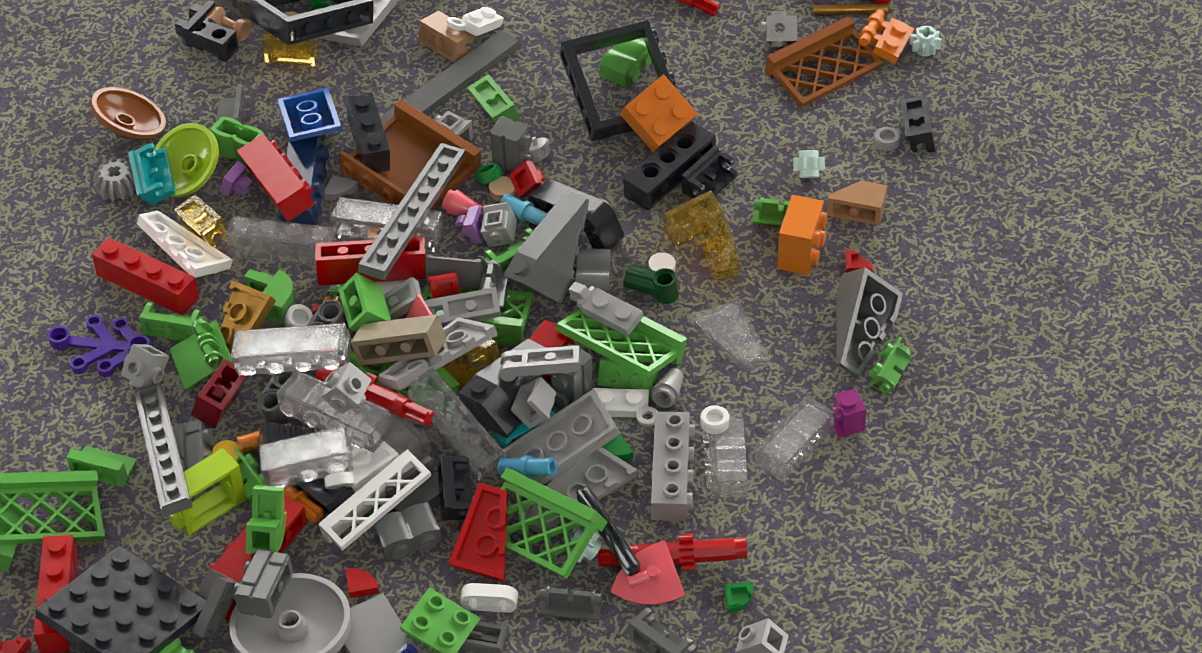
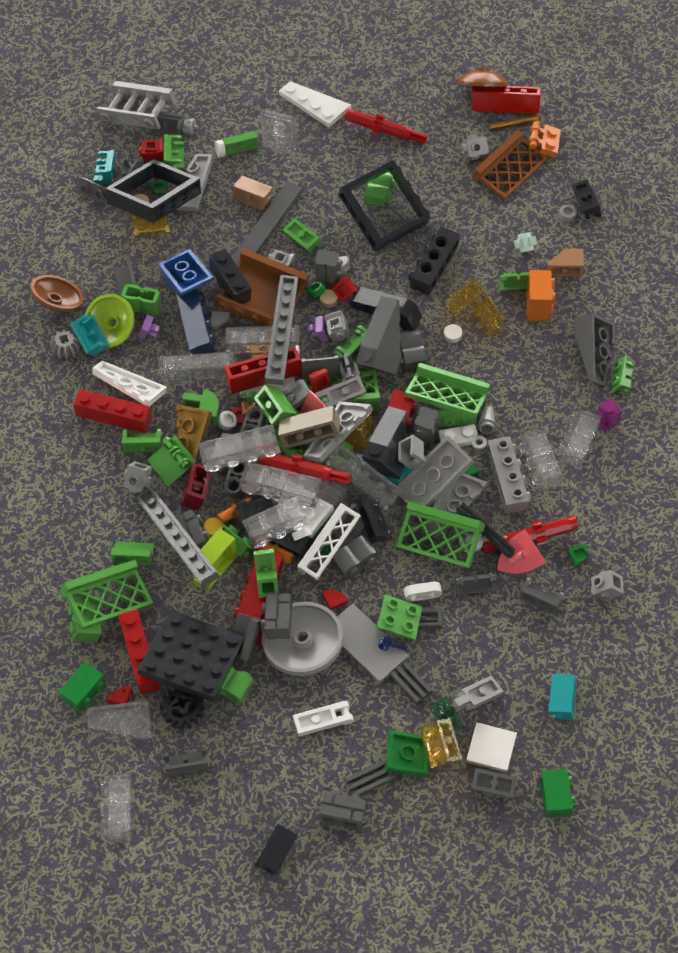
camera: 15 degrees left, 10 degrees up
dark purple plant [47,315,154,377] -> none
clear yellow hinge [174,195,232,247] -> none
black hips [175,1,251,62] -> none
brick [237,134,315,221] -> none
light grey brick [321,362,372,414] -> none
coral cone [442,189,483,216] -> none
white hinge [446,7,504,36] -> none
red wing [448,483,508,583] -> none
dark azure pin [497,455,557,478] -> none
light grey plate [499,345,581,382] -> none
medium azure pin [500,193,548,226] -> none
light grey hinge [569,282,643,336] -> none
orange brick [620,74,698,153] -> none
dark green piece [623,265,679,304] -> none
black hinge [682,146,737,206] -> none
clear wing [687,300,771,372] -> none
white tile [700,406,729,434] -> none
red tile [845,250,873,273] -> none
light aqua gear [910,26,942,56] -> none

